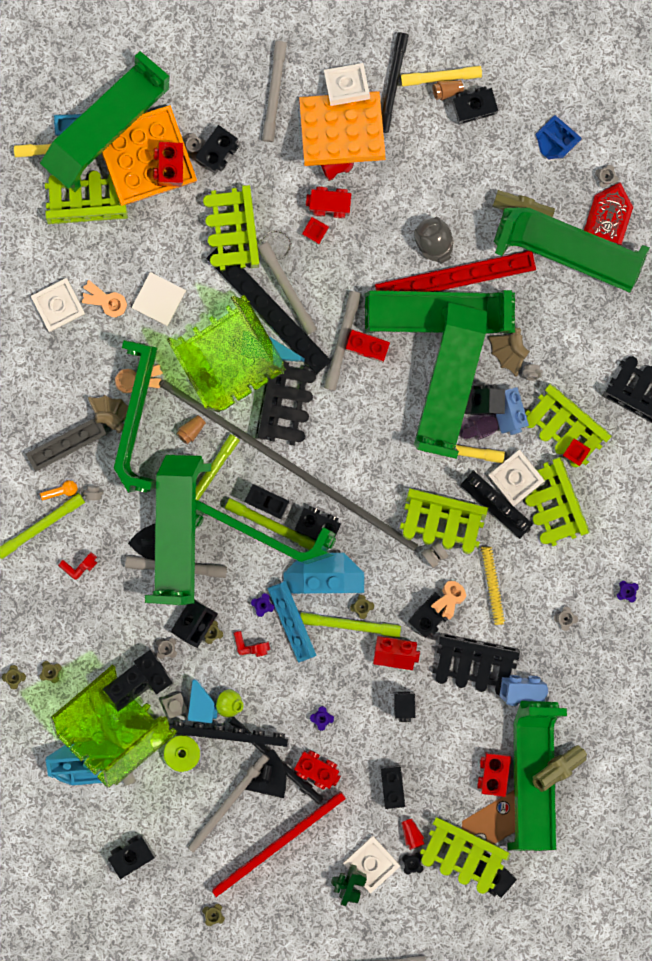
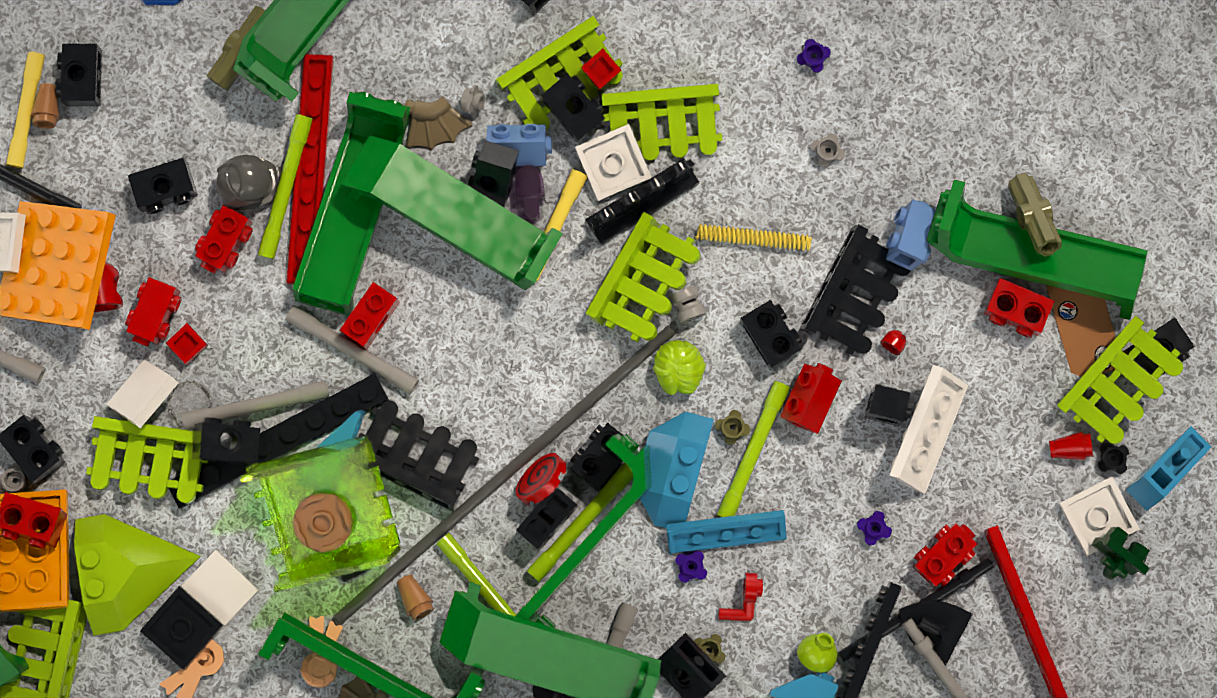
camera: 70 degrees left, 5 degrees down
black brick [380,765,405,809] -> none
light nougat piece [431,581,466,620] -> none
none -> lime wedge [74,514,202,636]
none -> white tile [106,360,178,428]
none -> black brick [128,157,198,215]
none -> black tile [140,586,225,670]
none -> black brick [192,418,260,465]
none -> red brick [195,205,253,274]
none -> lime piece [257,114,313,259]
none -> medium nougat tile [293,492,353,553]
none -> red tile [516,453,566,505]
none -> black brick [539,73,605,142]
none -> lime hair [653,340,706,395]
none -> red hinge [880,330,906,355]
none -> white plate [889,365,968,494]
none -> dark azure slope [1126,426,1211,511]

